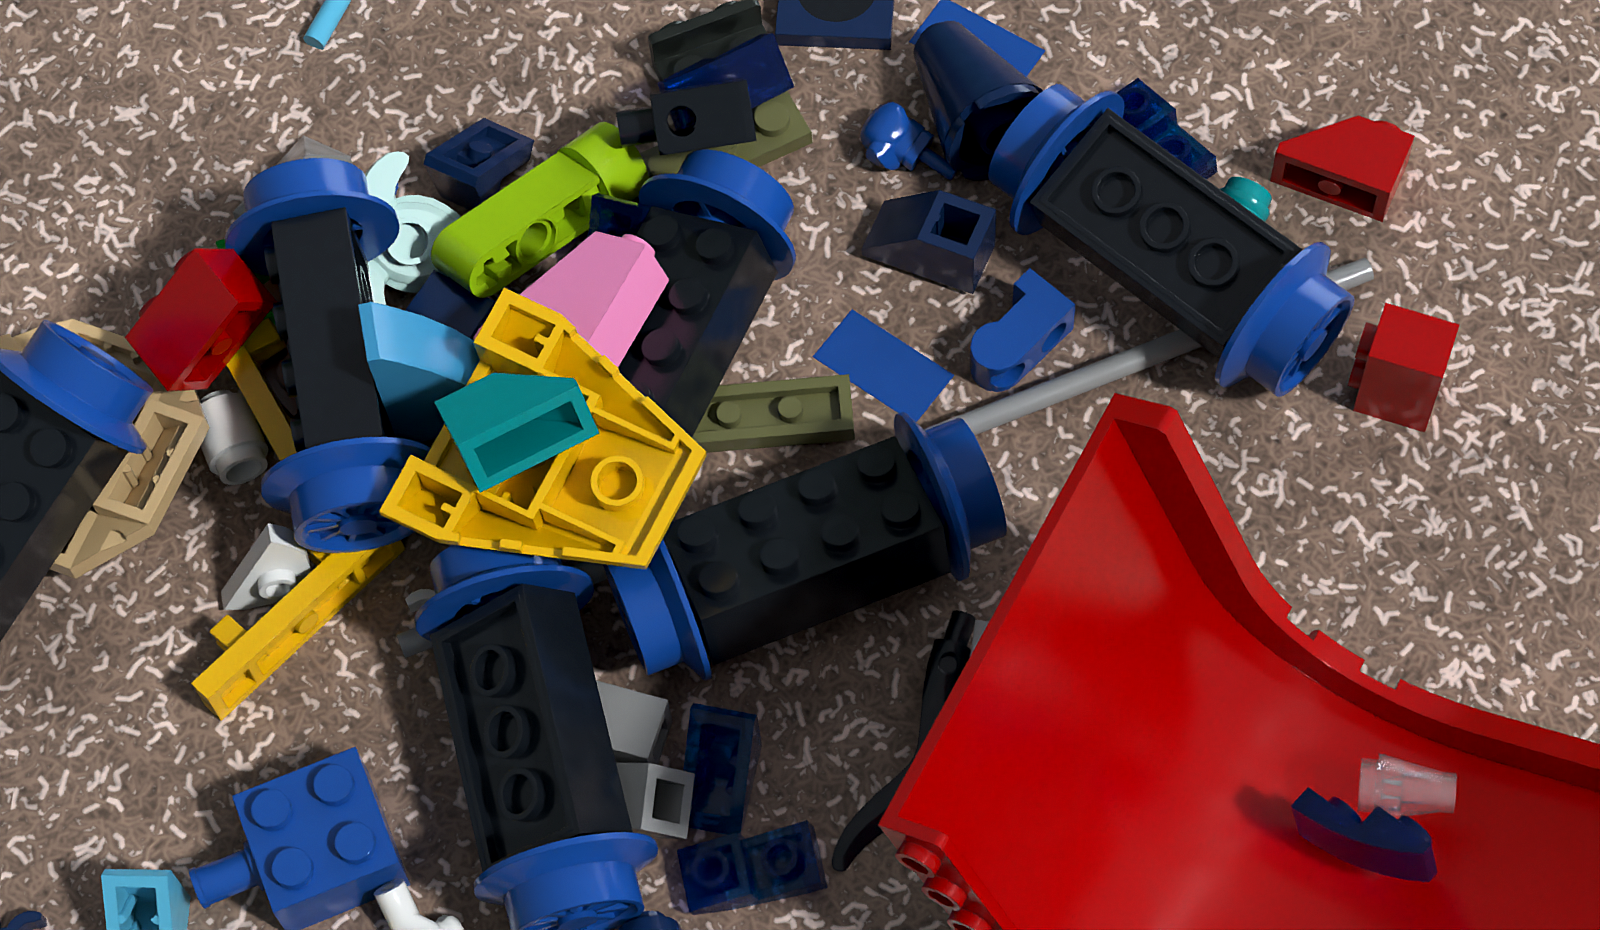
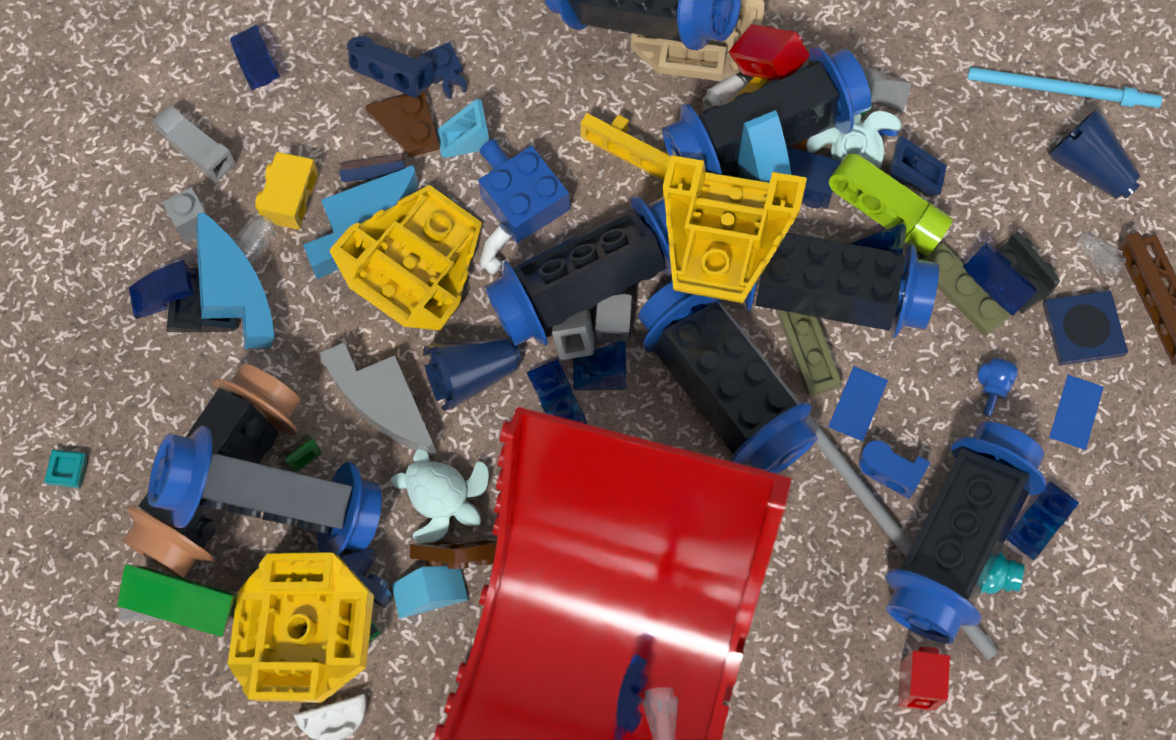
camera: 75 degrees right, 5 degrees up
white plate [221,523,311,610] -> none
teal slope [434,373,599,493] -> none
bright pink slope [473,231,669,367] -> none
black torso [616,77,757,155] -> none
dark blue slope [861,190,996,294] -> none
dark blue cone [913,21,1043,181] -> none
red slope [1270,115,1415,222] -> none

